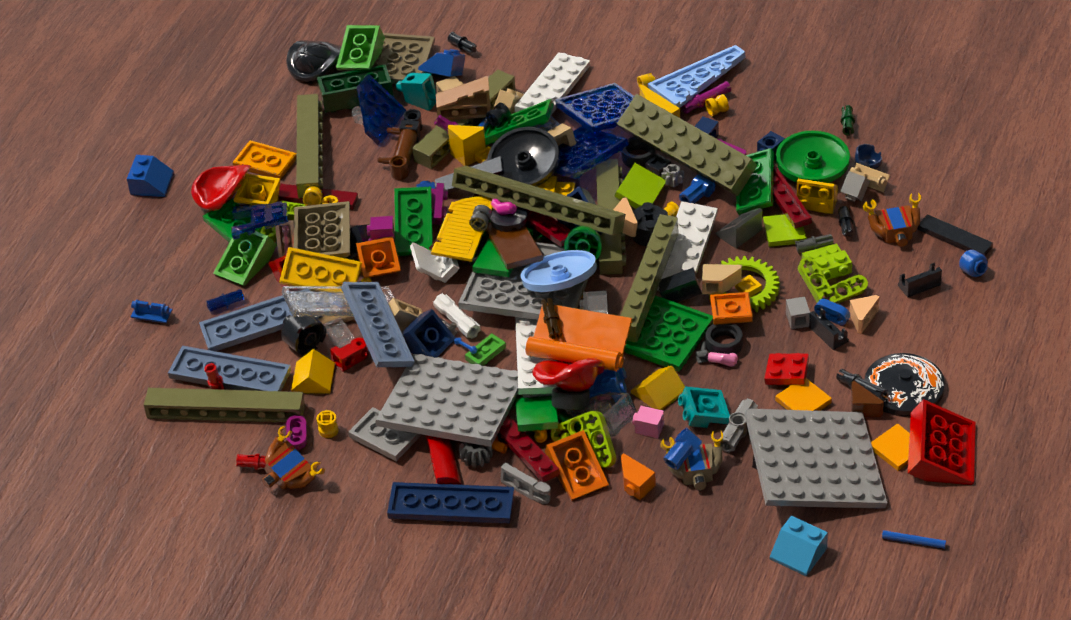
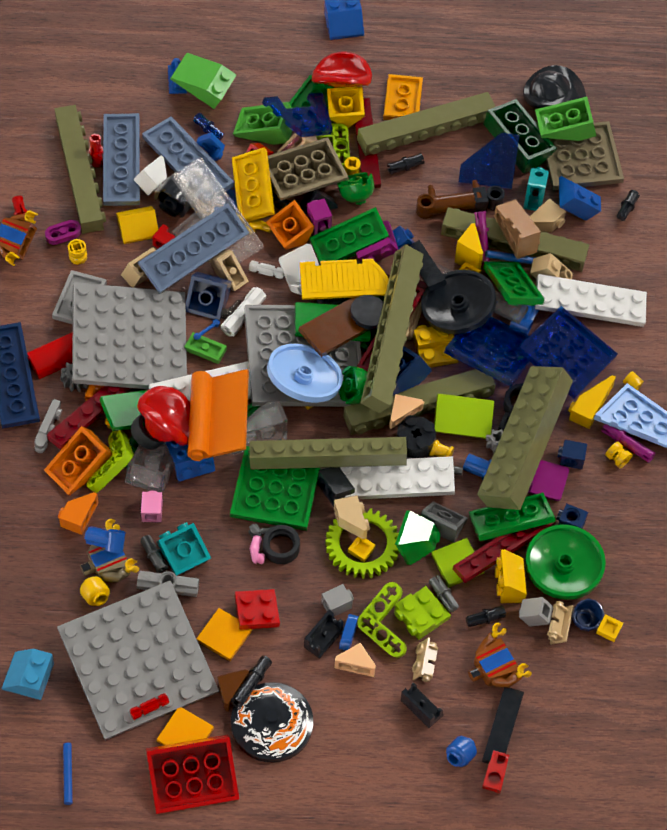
camera: 65 degrees right, 15 degrees up
yellow wheel [303,186,322,206] -> none
dark grey wheel [469,205,492,231] -> none
black wheel [486,102,511,127] -> none
dark pink arm [491,199,517,215] -> none
dark brown pin [541,298,562,339] -> none
tan panel [547,123,576,147] -> none
yellow slope [631,366,685,410] -> none
orange tile [710,292,752,324] -> none
dark green pin [840,105,855,136] -> none
none -> yellow head [80,576,110,606]
none -> tan slope [121,247,156,288]
none -> red axle [130,693,169,720]
none -> white slope [133,155,167,195]
none -> dark grey axle [141,535,168,573]
none -> bright green slope [170,53,236,109]
none -> blue bracket [196,132,225,161]
none -> white axle [249,260,284,279]
none -> green cylinder [337,172,374,205]
none -> black pin [387,153,425,175]
none -> green slope [395,510,440,565]
none -> tan hinge [412,637,438,682]
none -> red leg [482,750,509,794]
none -> yellow plate [596,614,623,642]

